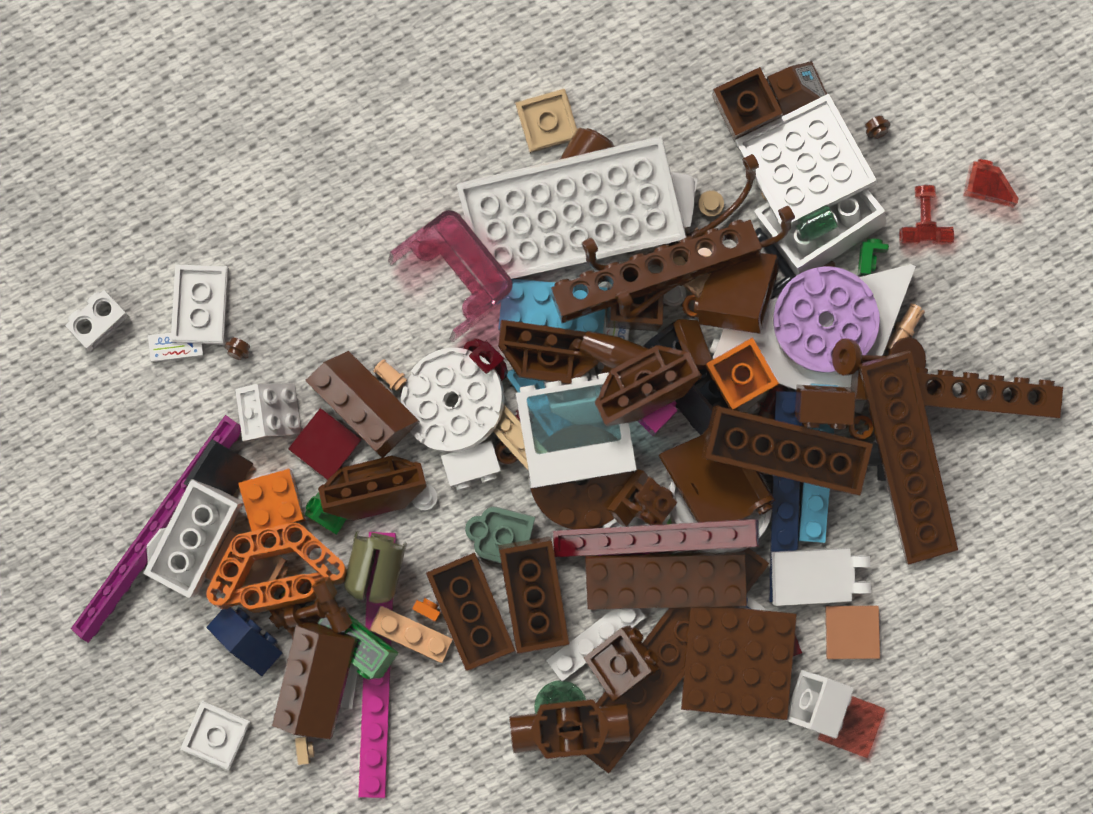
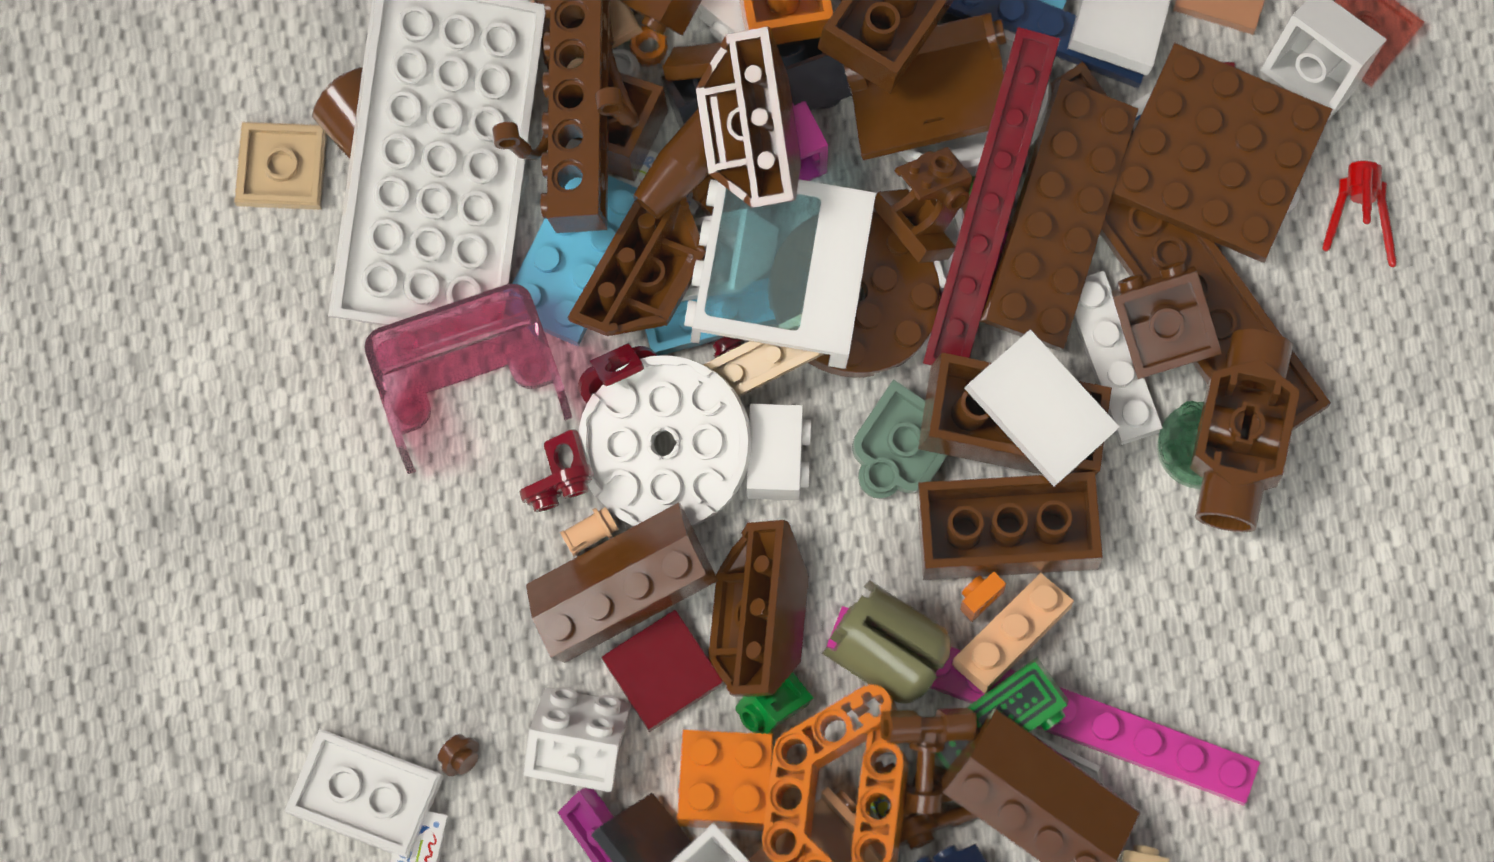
camera: 65 degrees left, 10 degrees down
white plate [412,484,438,510] -> none
reddish brown plate [495,441,518,464] -> none
none -> dark red bracket [519,429,594,512]
none -> white tile [964,330,1120,486]
none -> red plant [1322,161,1397,268]

